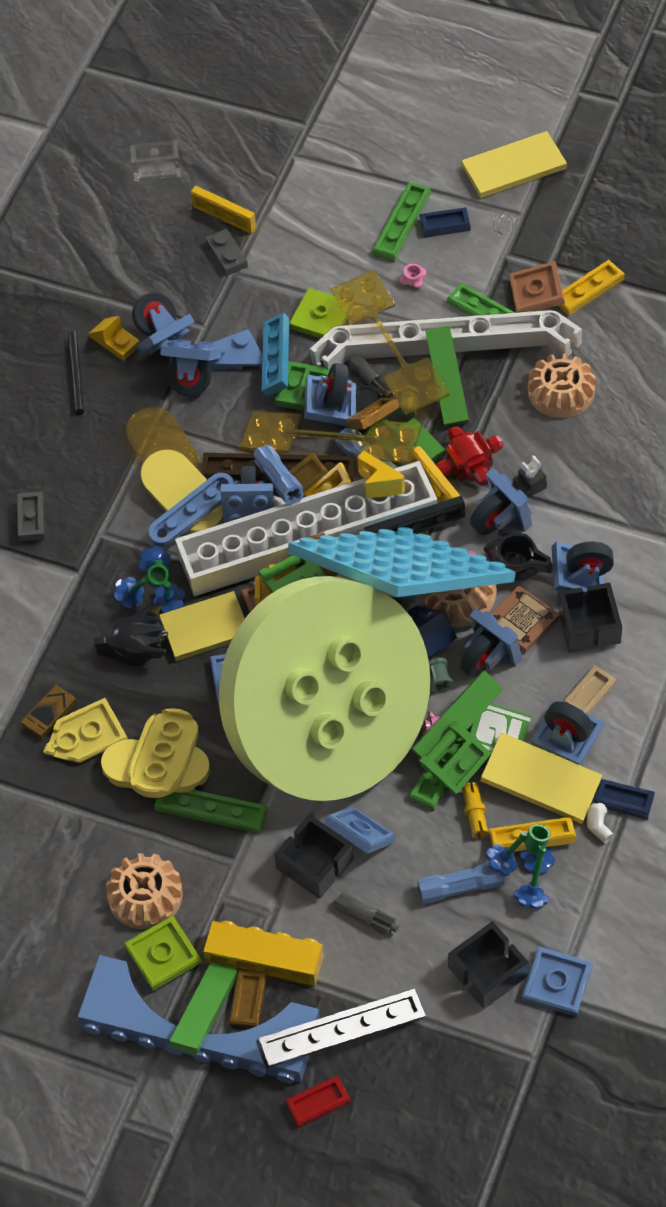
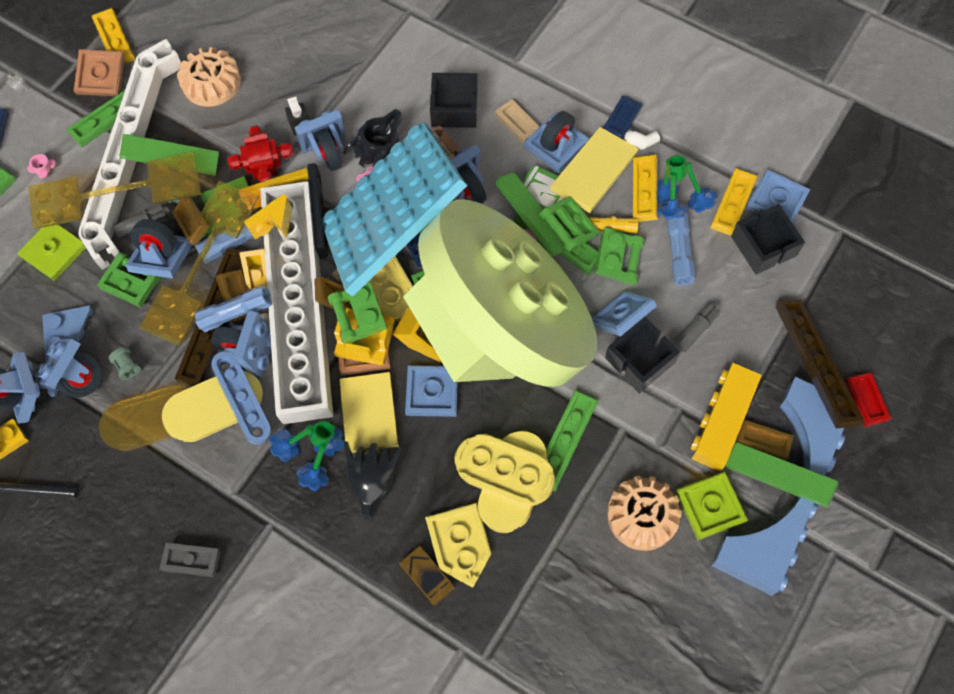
camera: 80 degrees left, 10 degrees up
dark azure plate [262,312,289,397] -> none
plate [551,541,614,599] -> none
none -> sand green bush [109,347,141,380]
none -> bright green plate [594,227,644,285]
none -> yellow tile [710,168,757,236]

